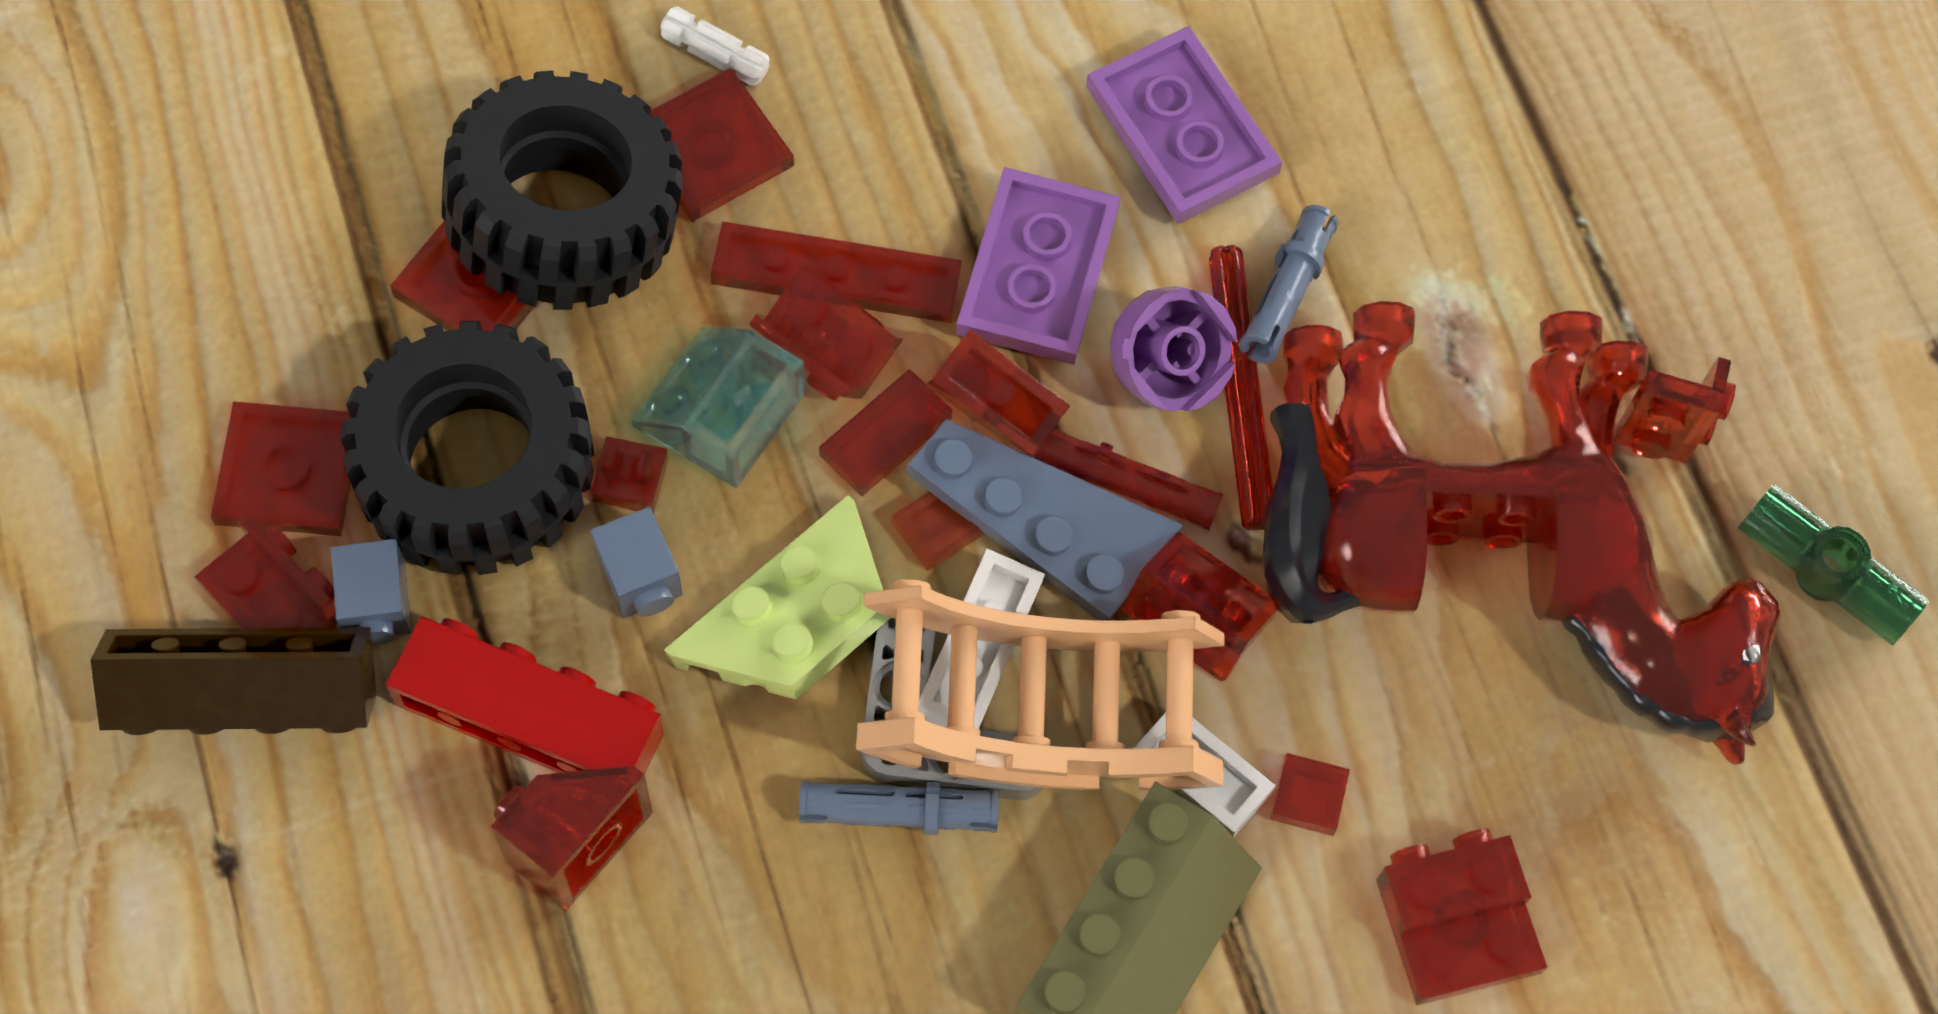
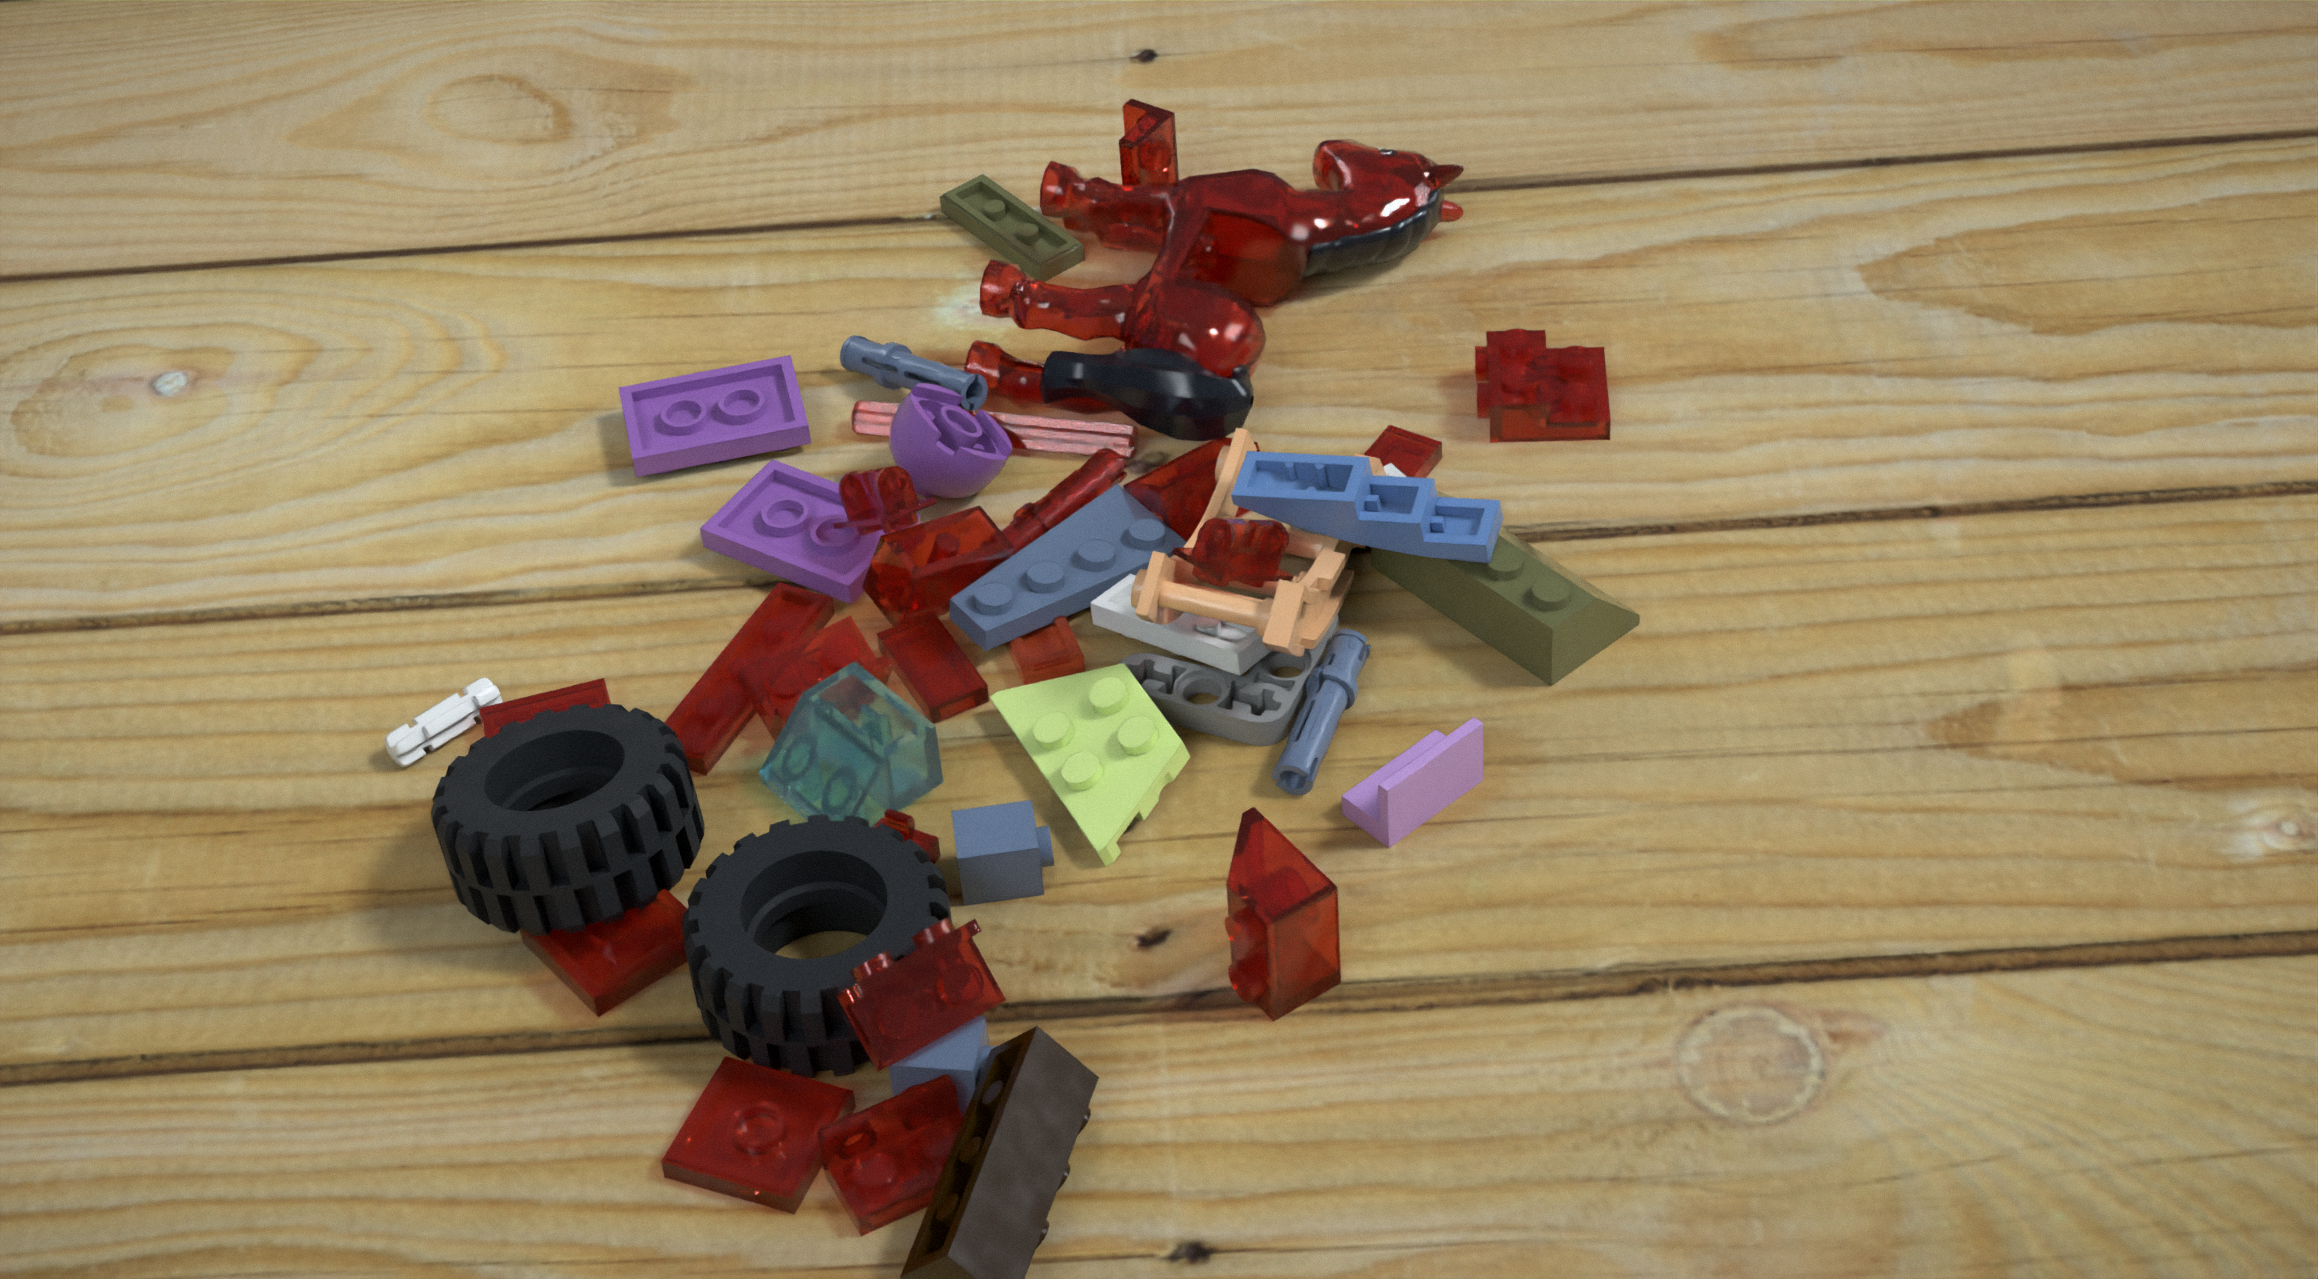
camera: 65 degrees left, 25 degrees down
red brick [385,616,664,803] -> none
clear green piece [1738,483,1930,646] -> none
none -> clear red hinge [832,466,937,535]
none -> clear red bracket [836,917,1006,1072]
none -> olive tile [940,174,1085,284]
none -> clear red hinge [1172,518,1294,588]
none -> medium blue slope [1231,451,1503,564]
none -> lavender panel [1342,717,1483,848]

